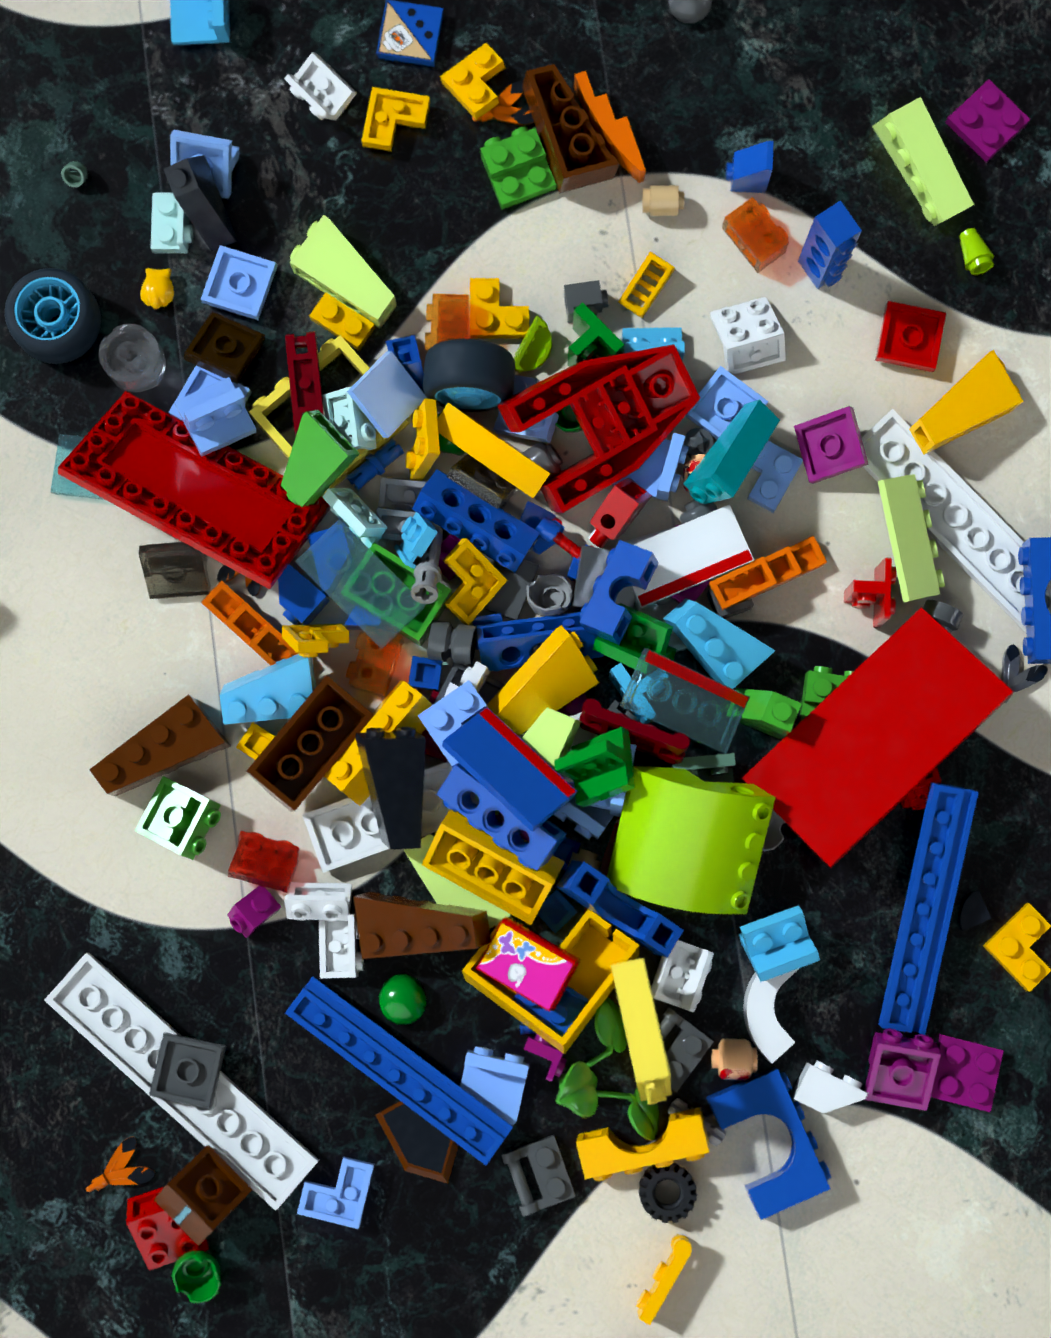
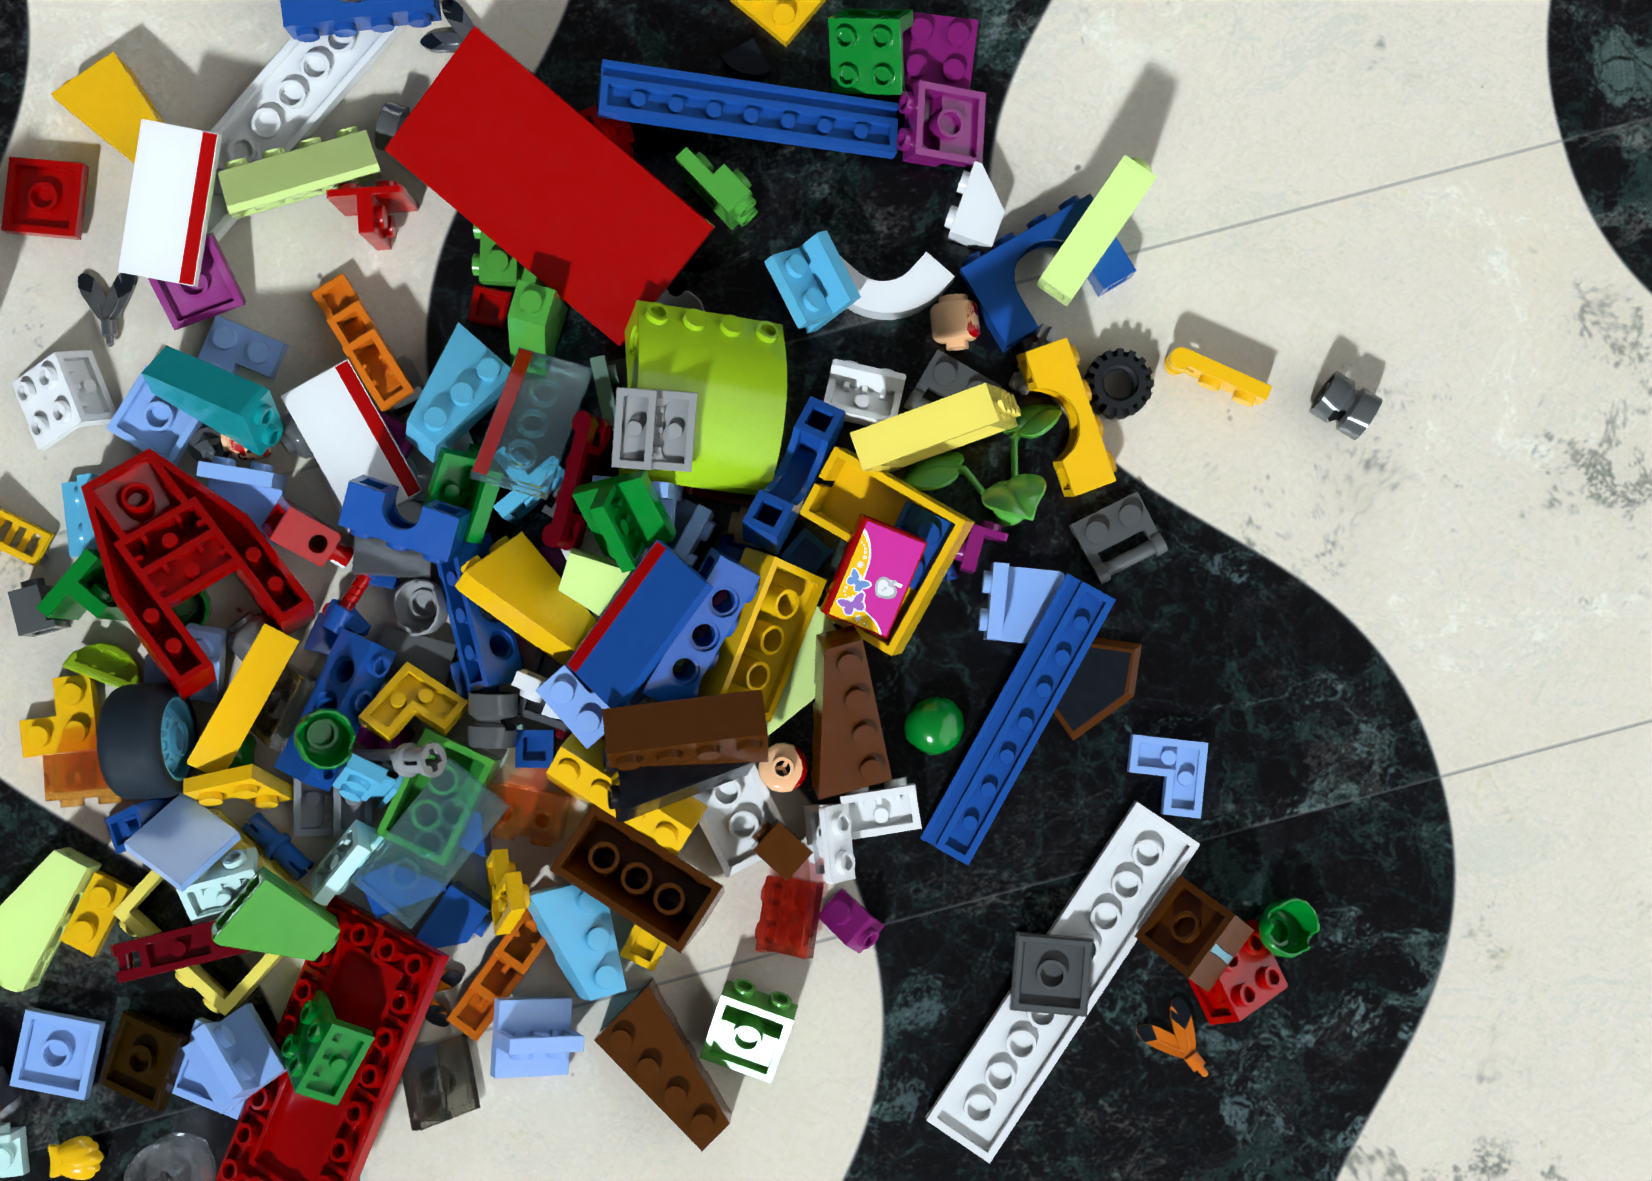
camera: 100 degrees left, 5 degrees up
none -> flat silver piece [78,273,136,347]
none -> white tile [118,119,222,287]
none -> green bracket [281,990,375,1106]
none -> green hair [294,708,356,769]
none -> red tile [467,284,514,331]
none -> light blue bracket [490,995,584,1078]
none -> reddish brown wedge [602,689,769,770]
none -> light grey slope [611,387,698,472]
none -> bright green plate [676,147,758,230]
none -> reddish brown brick [751,819,813,881]
none -> light nougat head [758,742,808,793]
none -> green bracket [828,8,914,95]
none -> yellowish green slope [1036,155,1157,306]

